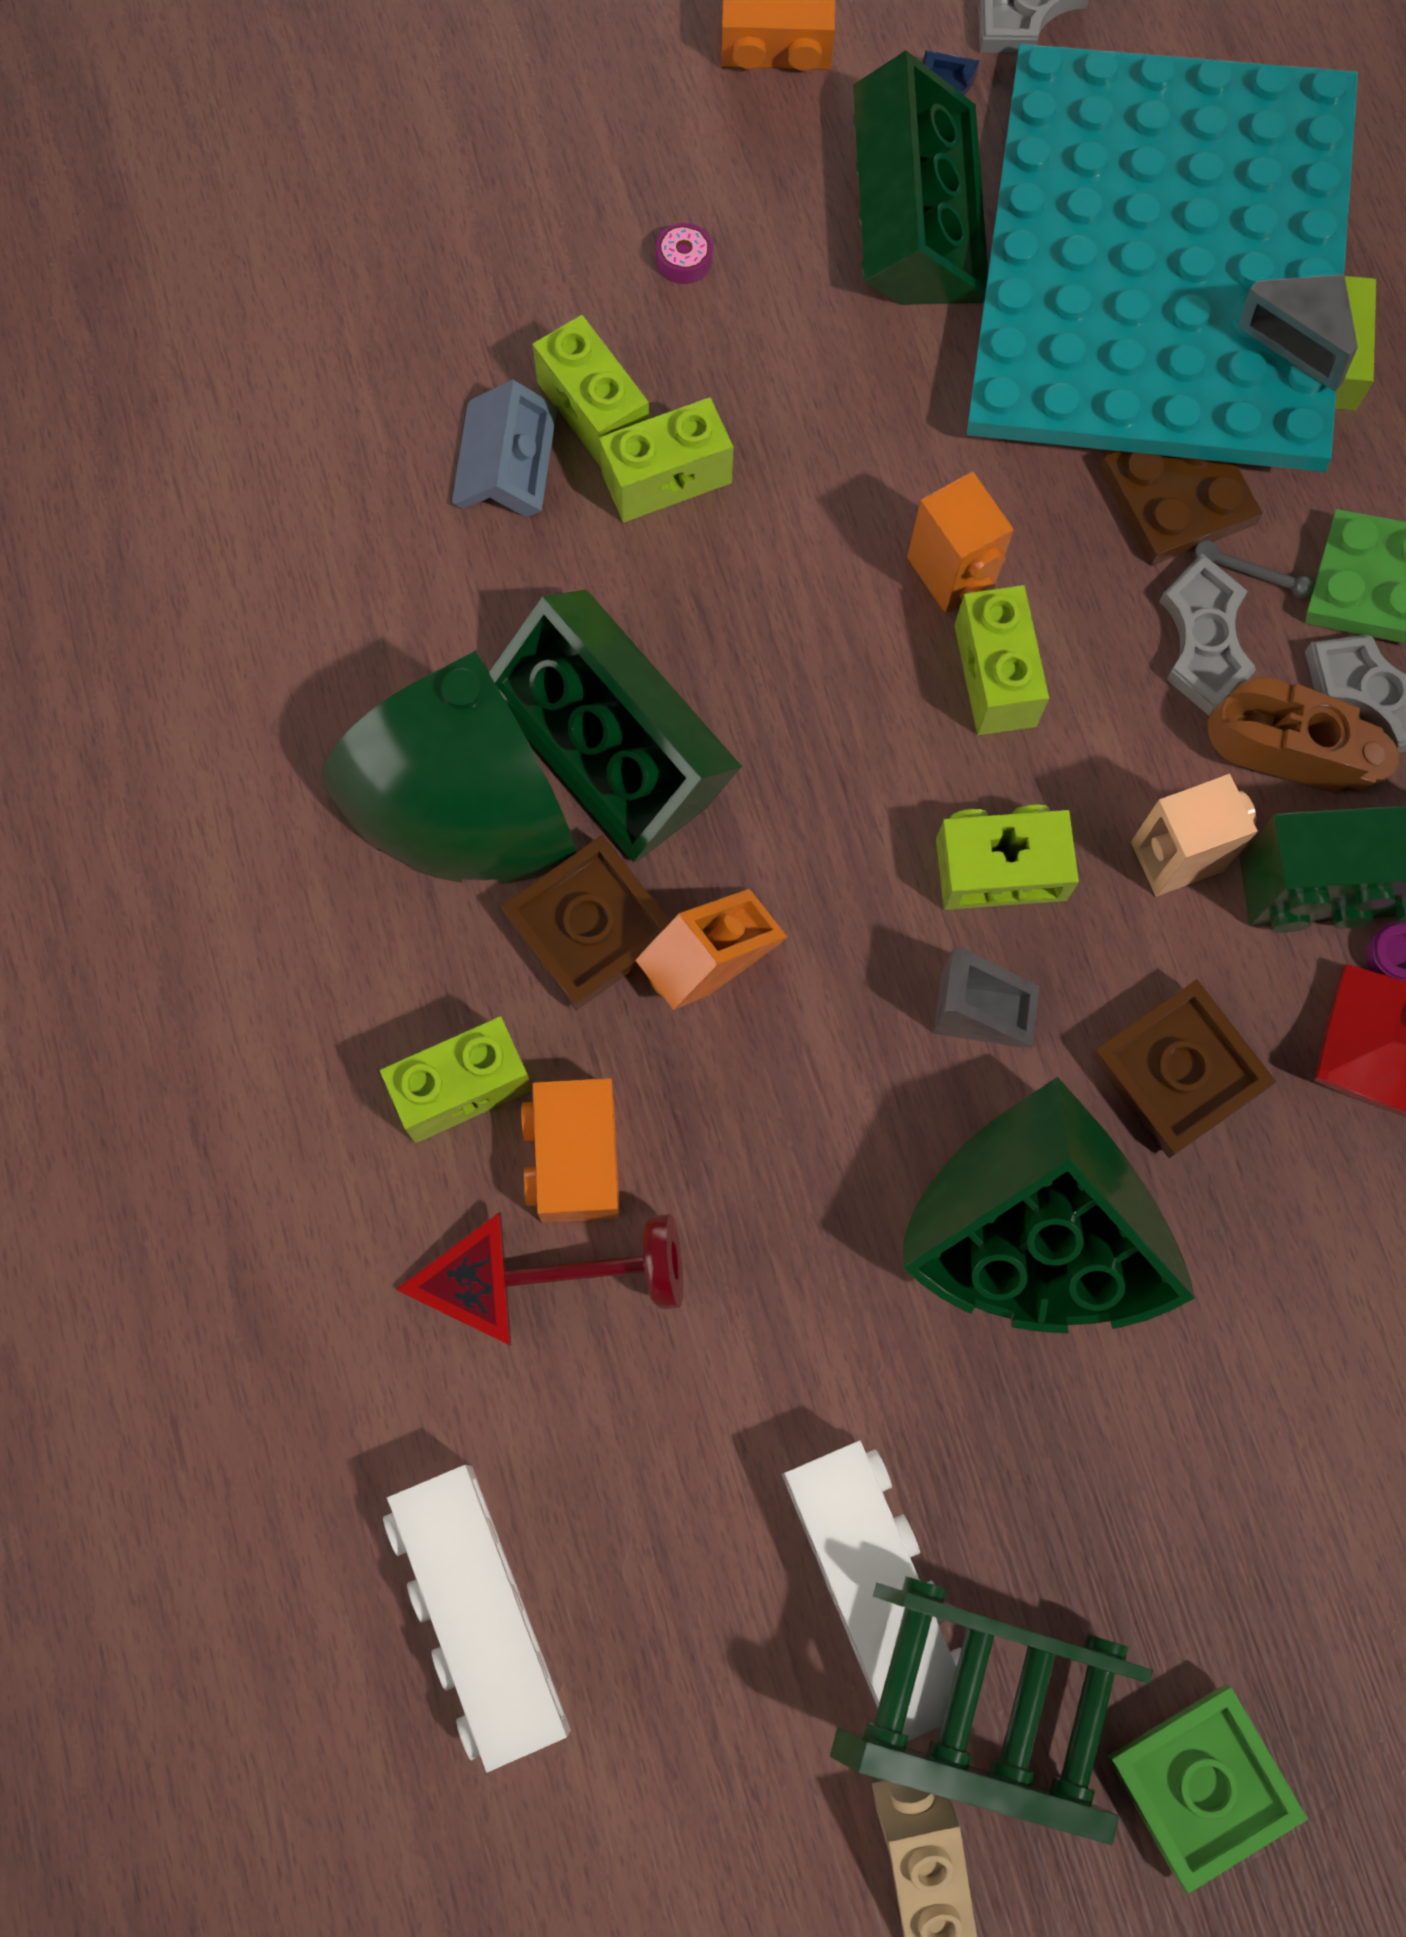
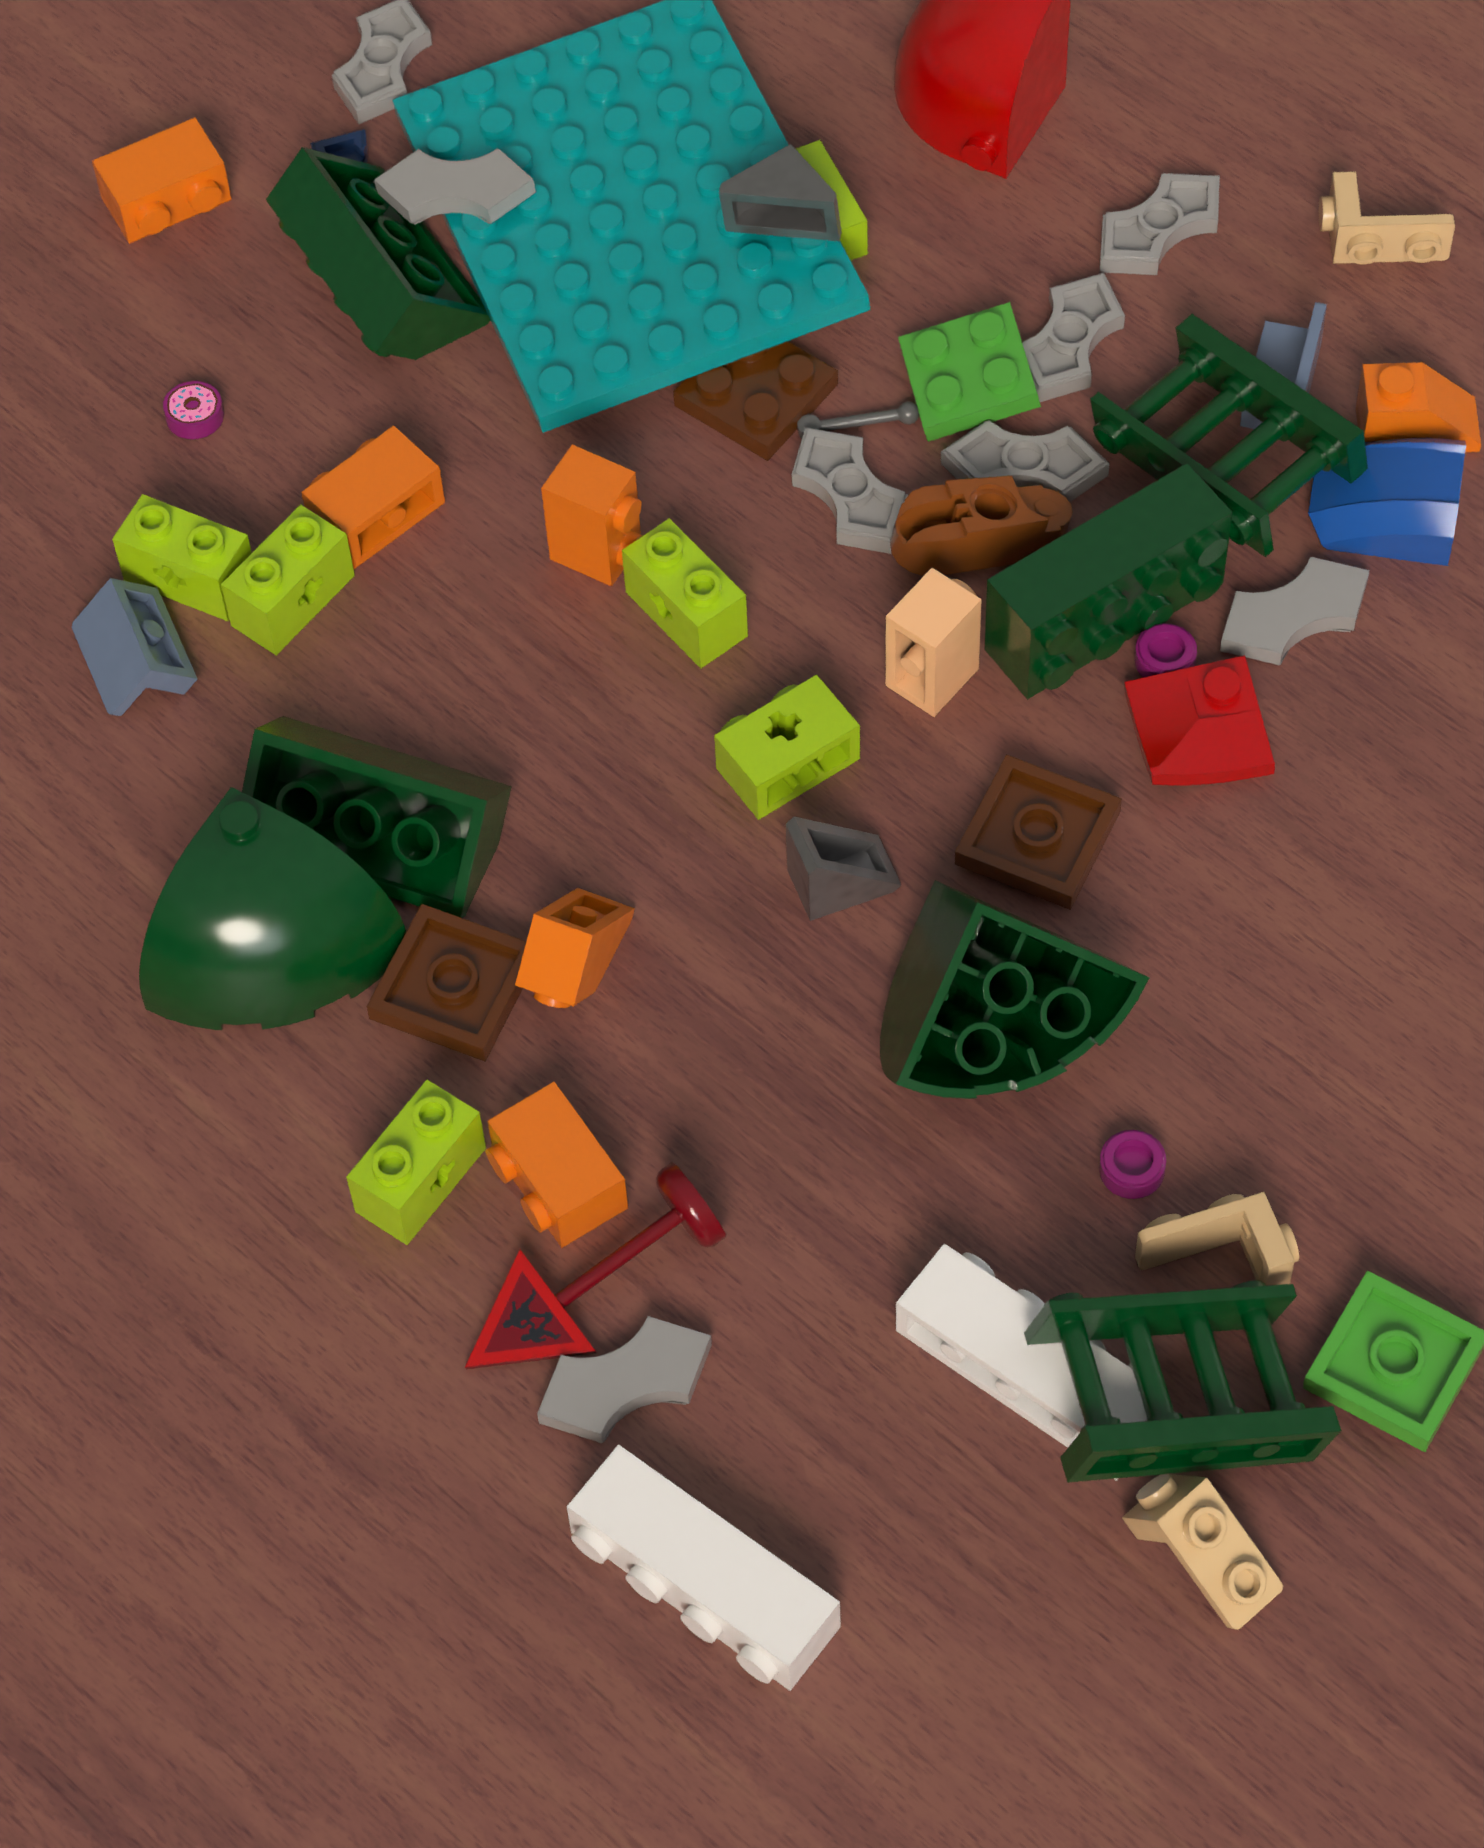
camera: 25 degrees left, 15 degrees down
none -> orange brick [301,425,445,569]
none -> light grey tile [374,148,536,225]
none -> light grey tile [537,1316,712,1443]
none -> magenta tile [1099,1130,1166,1199]
none -> tan bracket [1135,1192,1299,1286]

